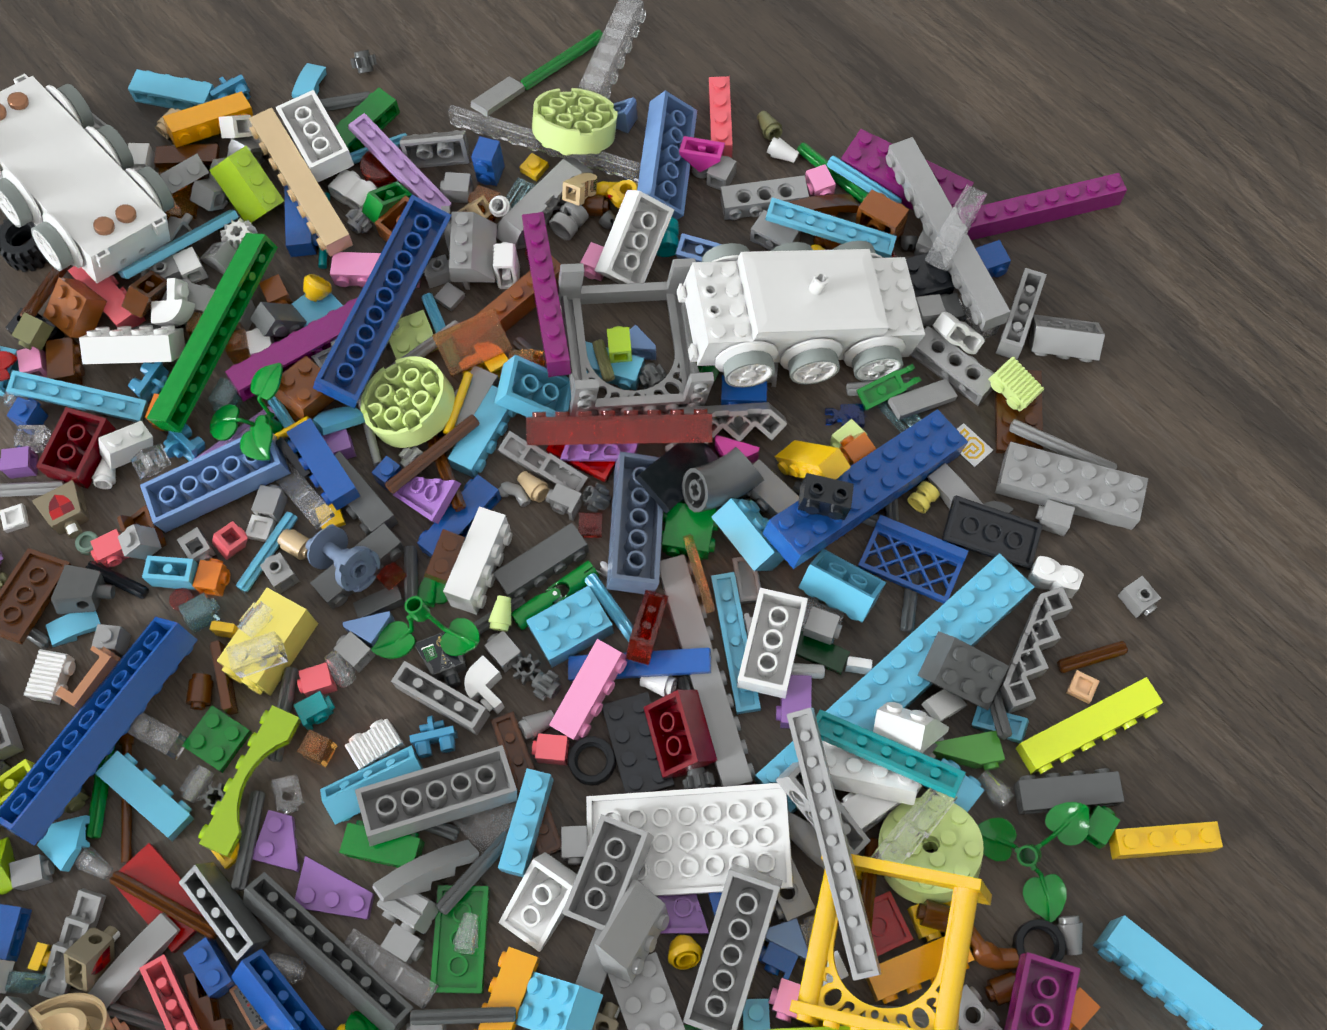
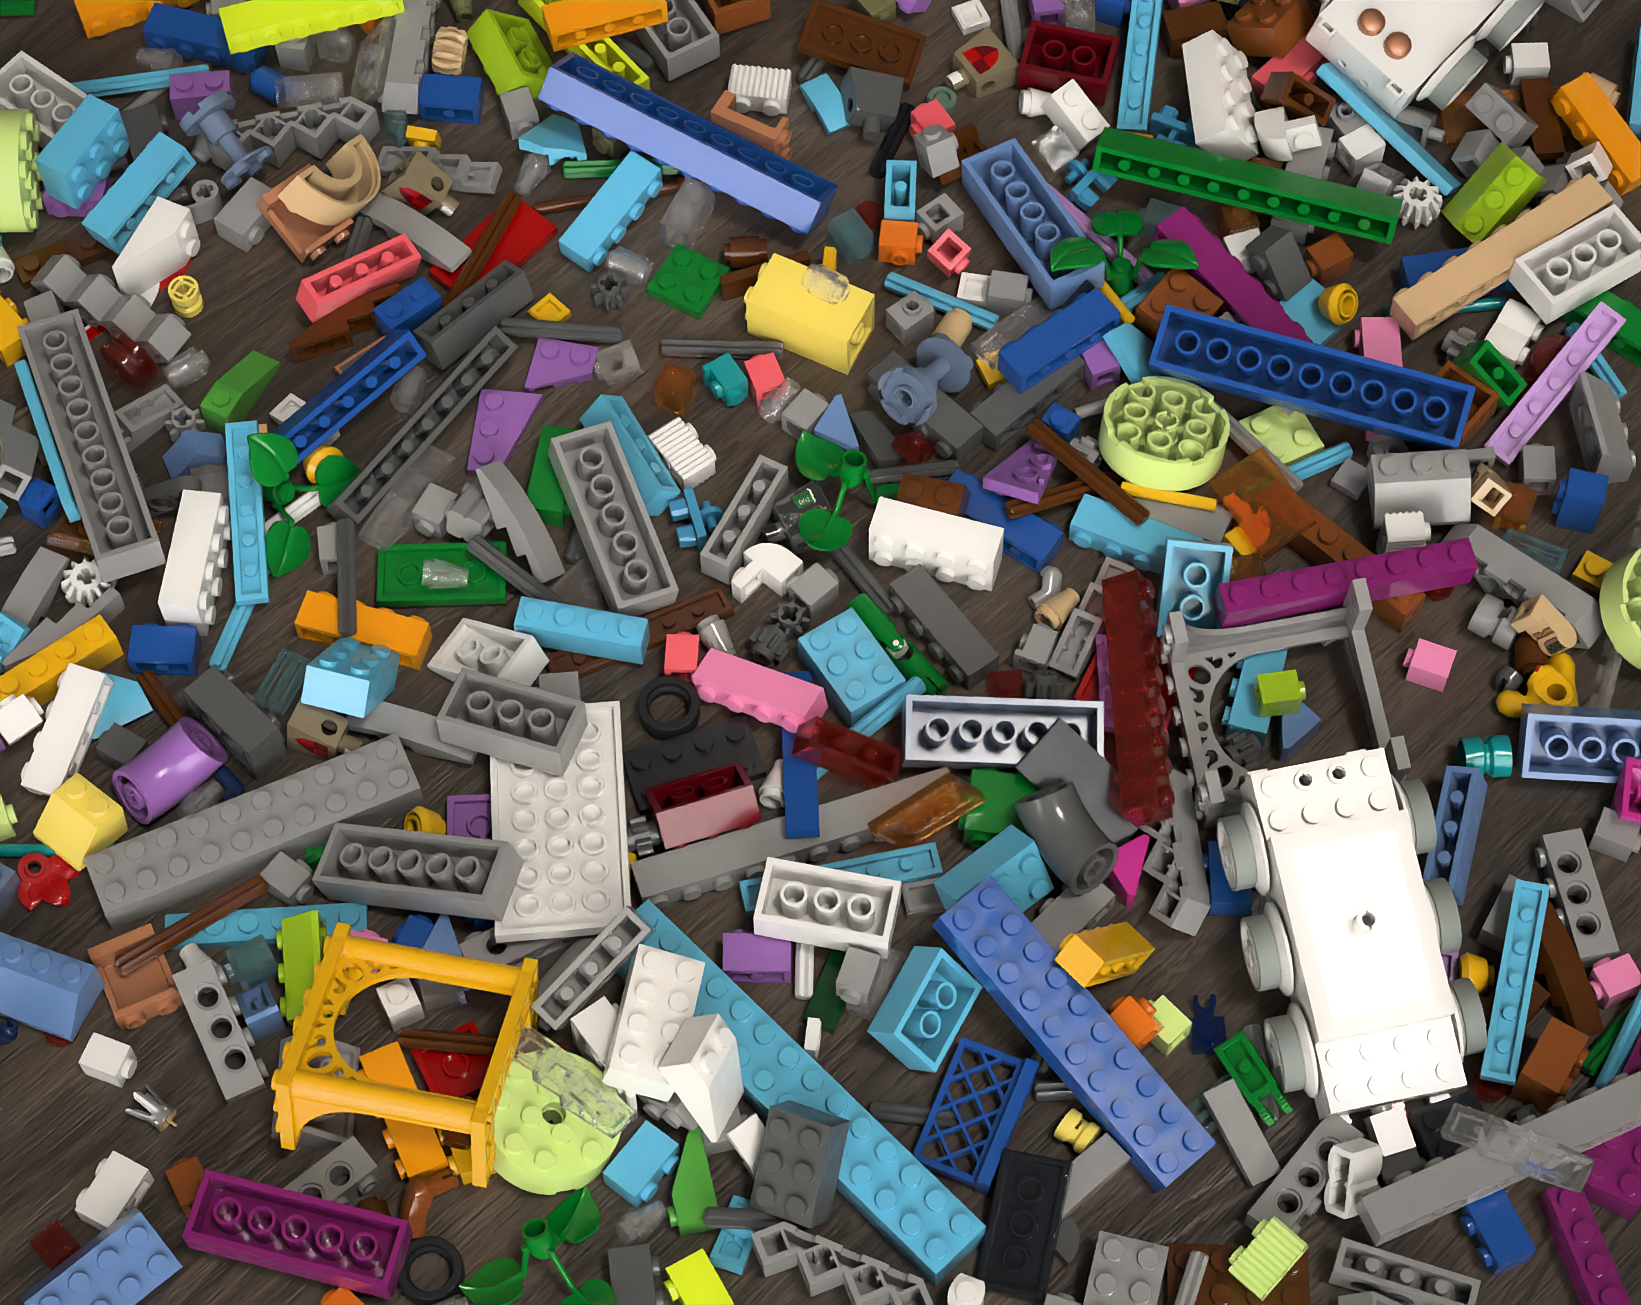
camera: 85 degrees right, 5 degrees down
light grey brick [91,624,131,657] -> none
lime arch [198,705,301,858] -> none
clear brick [226,631,288,678] -> none
yellowish green cone [488,596,512,632] -> none
white cone [489,196,512,217] -> none
olive axle [592,339,615,382] -> none
white brick [594,190,674,284] -> none
light grey slope [594,879,669,983] -> none
light grey plate [787,707,882,981] -> none
black brick [798,473,854,520] -> none
teal plate [816,709,966,799] -> none
white sticker [957,423,993,467] -> none

